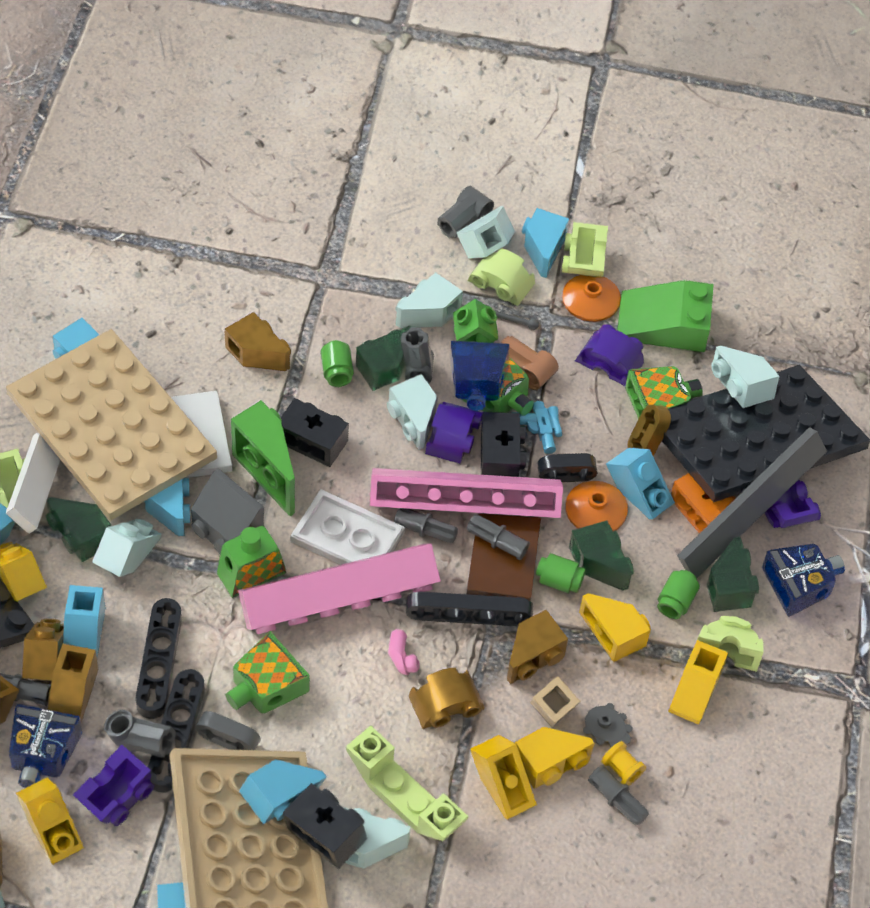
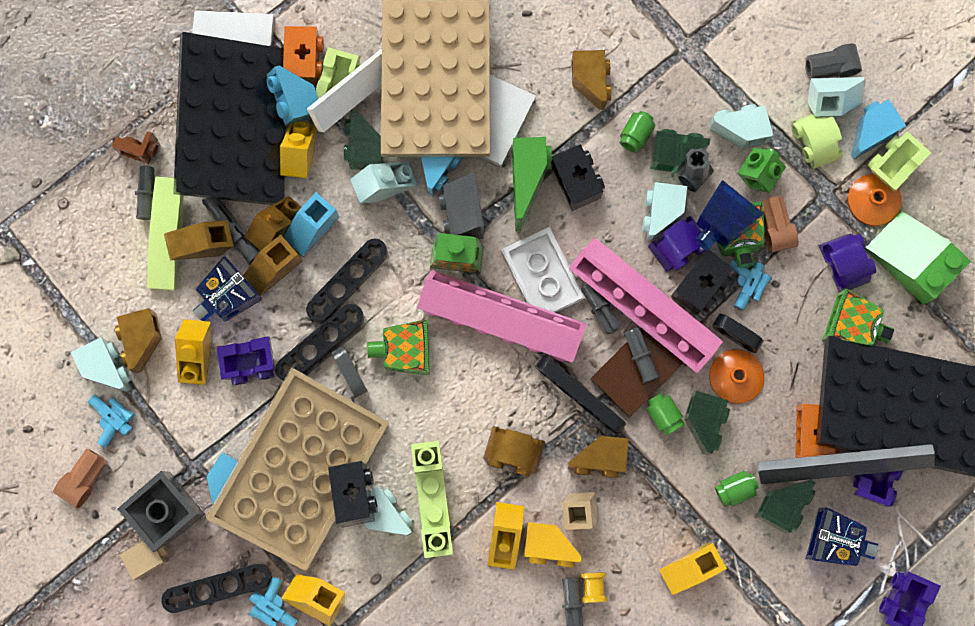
camera: 40 degrees right, 25 degrees up
dark grey piece [104,710,176,758] -> none
medium azure slope [239,759,327,824] -> none
bright pink arm [388,630,420,675] -> none
dark grey hinge [486,305,539,330] -> none
yellow slope [579,593,651,662] -> none
dark grey piece [583,703,633,747] -> none
medium azure slope [606,448,675,519] -> none
pearl gold beam [627,404,671,456] -> none
yellowish green cylinder [697,616,764,672] -> none
light aqua slope [711,346,779,408] -> none

